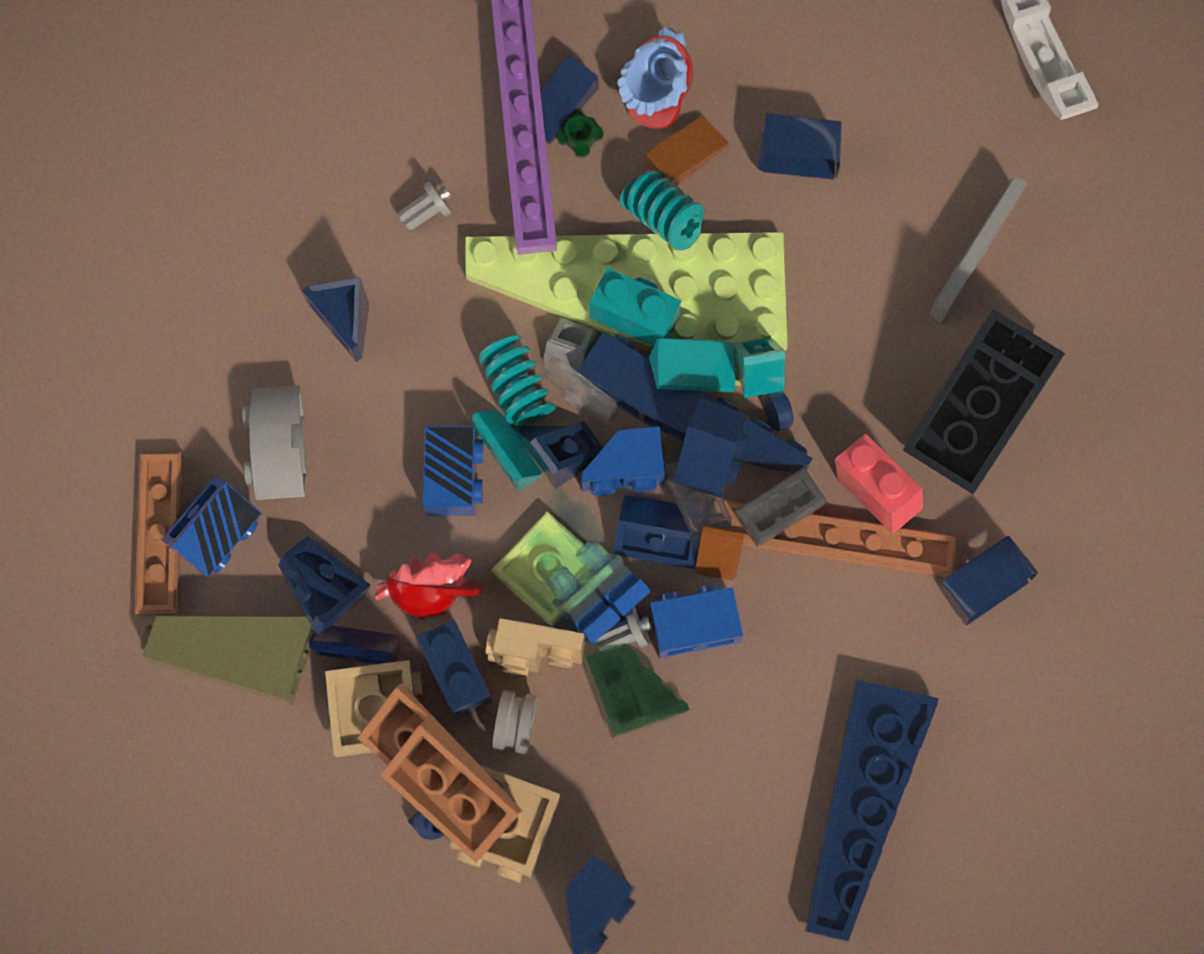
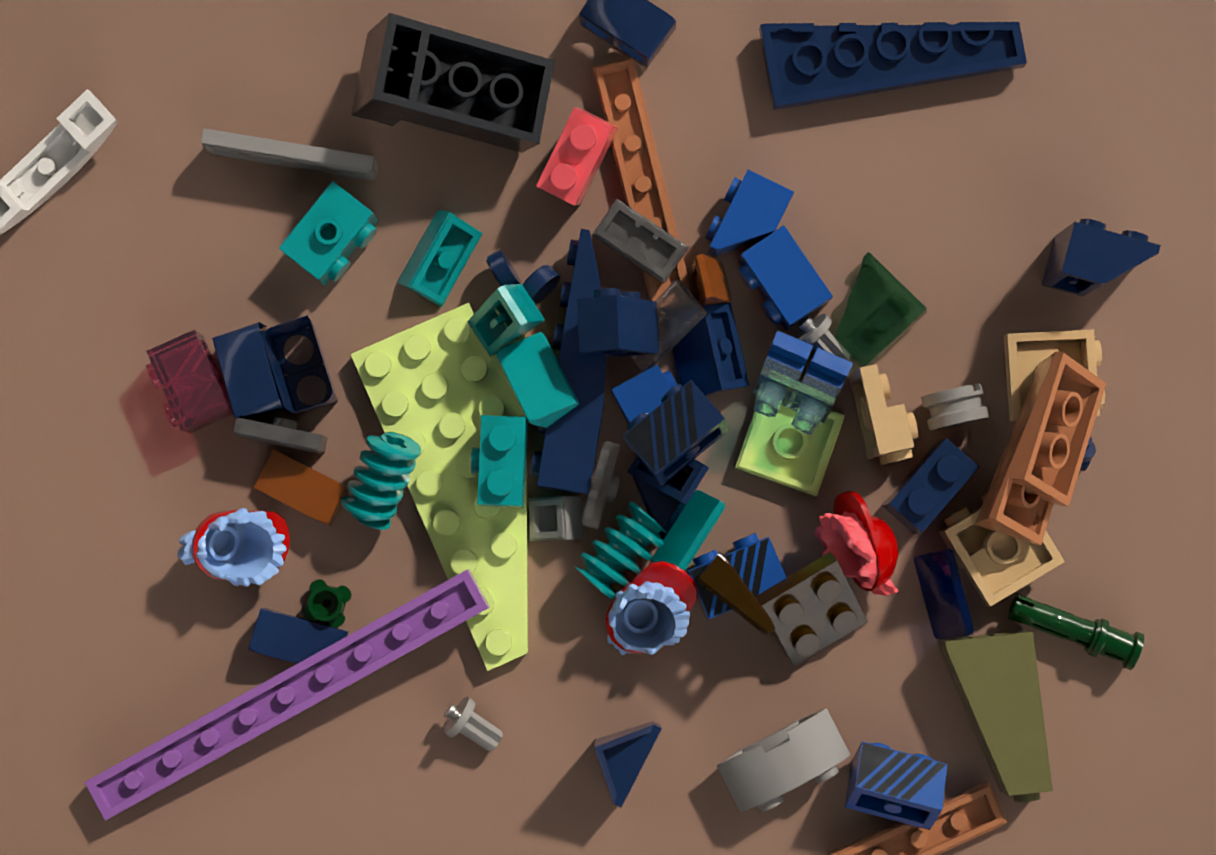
camera: 115 degrees left, 10 degrees up
dark blue wing [278,535,371,636] -> none
none -> clear pink brick [146,330,233,433]
none -> flat silver plate [233,416,328,454]
none -> dark blue piece [263,315,338,415]
none -> teal brick [279,181,378,286]
none -> teal slope [398,210,483,307]
none -> dark blue tile [486,249,522,286]
none -> light blue hair [606,561,698,655]
none -> brick [622,380,730,486]
none -> dark brown slope [697,552,775,635]
none -> blue slope [705,169,794,257]
none -> dark brown plate [755,552,868,666]
none -> dark green pin [1007,593,1144,670]

